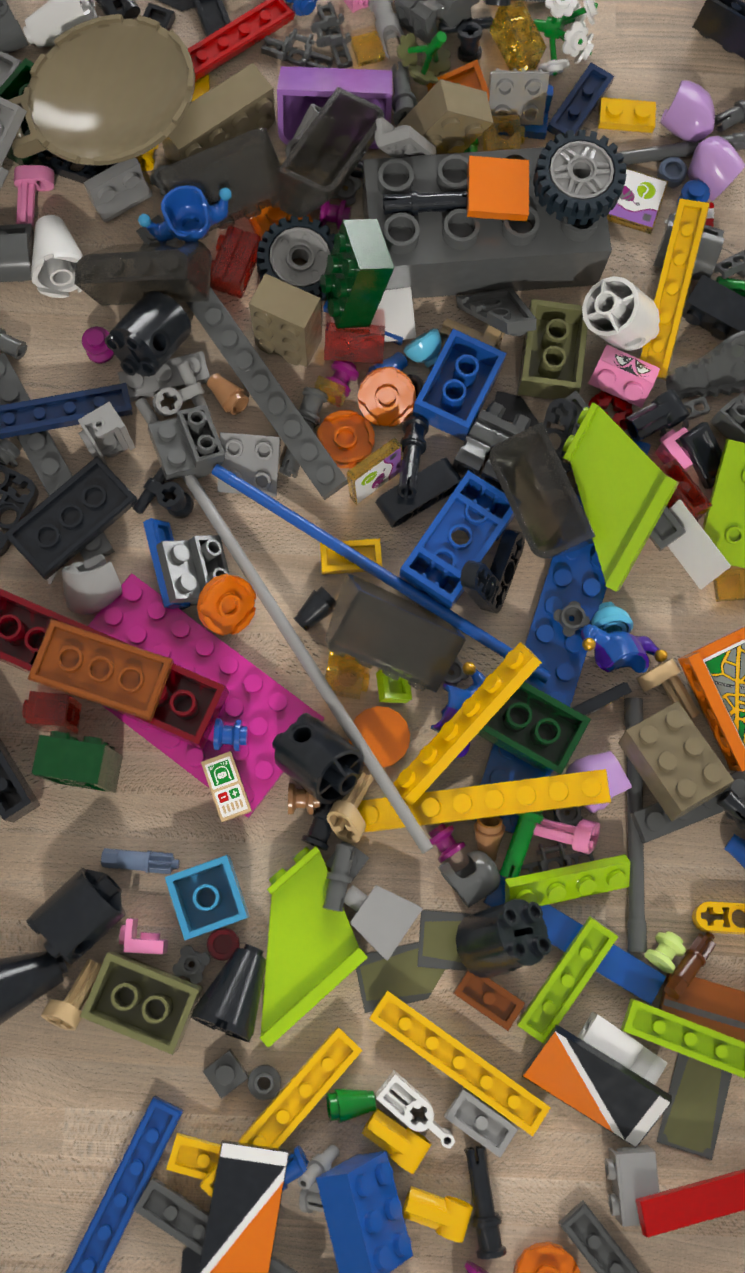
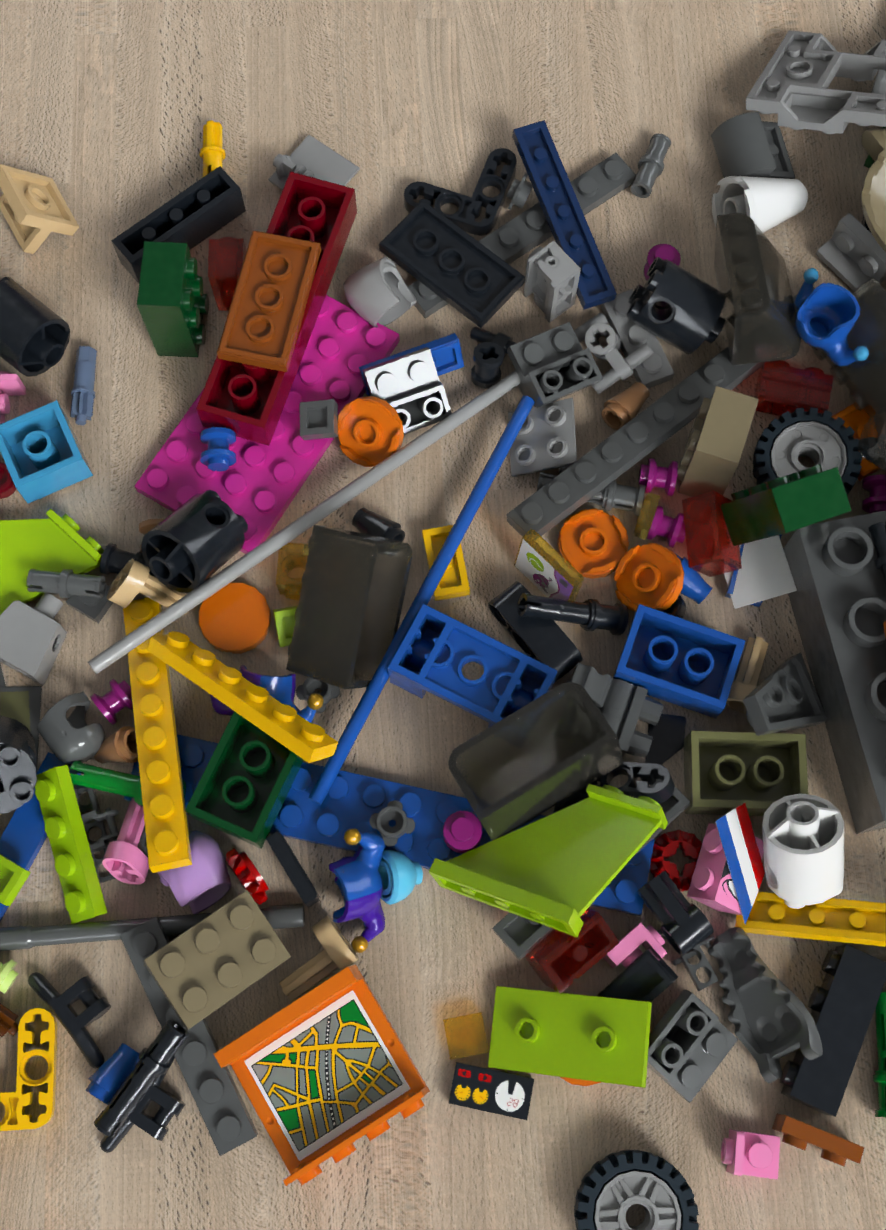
camera: 90 degrees right, 5 degrees down
bright pink piece [14,165,55,227] -> none
tile [201,751,252,823] -> none
medium azure brick [403,328,442,368] -> none
black beam [460,529,525,613] -> none
white sticker [668,500,731,589] -> none
none -> black piece [28,972,111,1068]
none -> red gear [226,848,269,904]
none -> dark grey plate [300,399,338,440]
none -> magenta wheel [443,811,482,854]
none -> magenta wheel [638,458,678,496]
none -> sticker [715,802,765,925]

